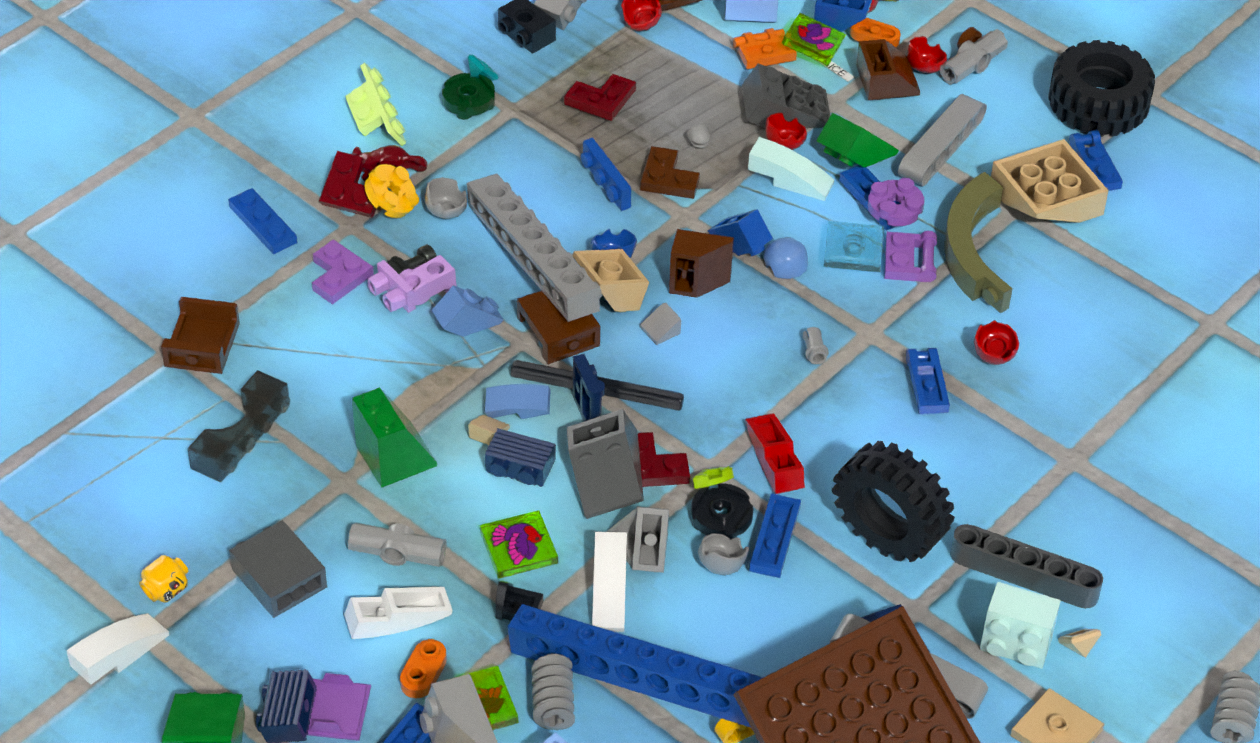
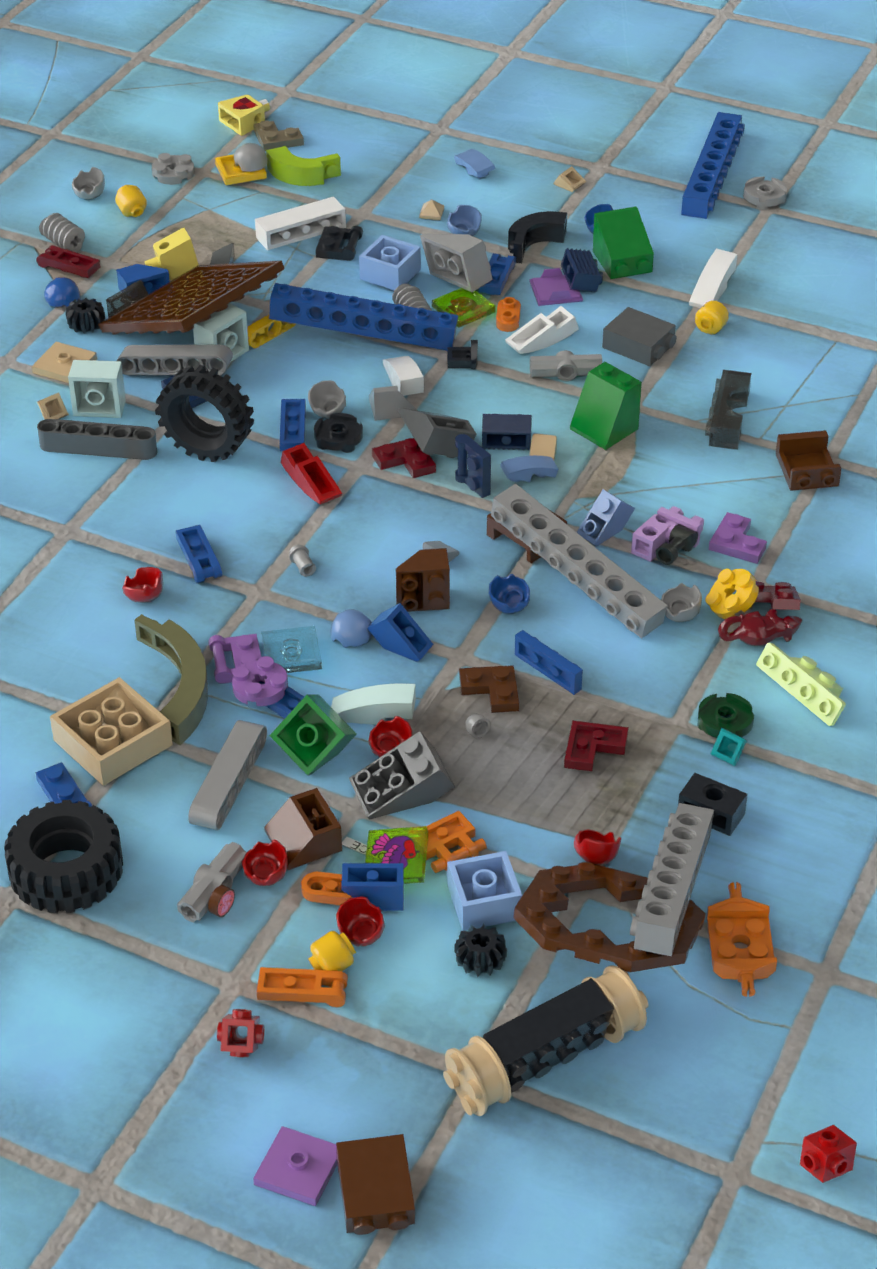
camera: 165 degrees right, 5 degrees down
blue plate [228,188,297,255] -> none
clear neon green tile [480,510,558,579] -> none
black axle [511,360,684,411] -> none
tan slope [573,249,649,312] -> none
lime tile [693,466,734,489] -> none

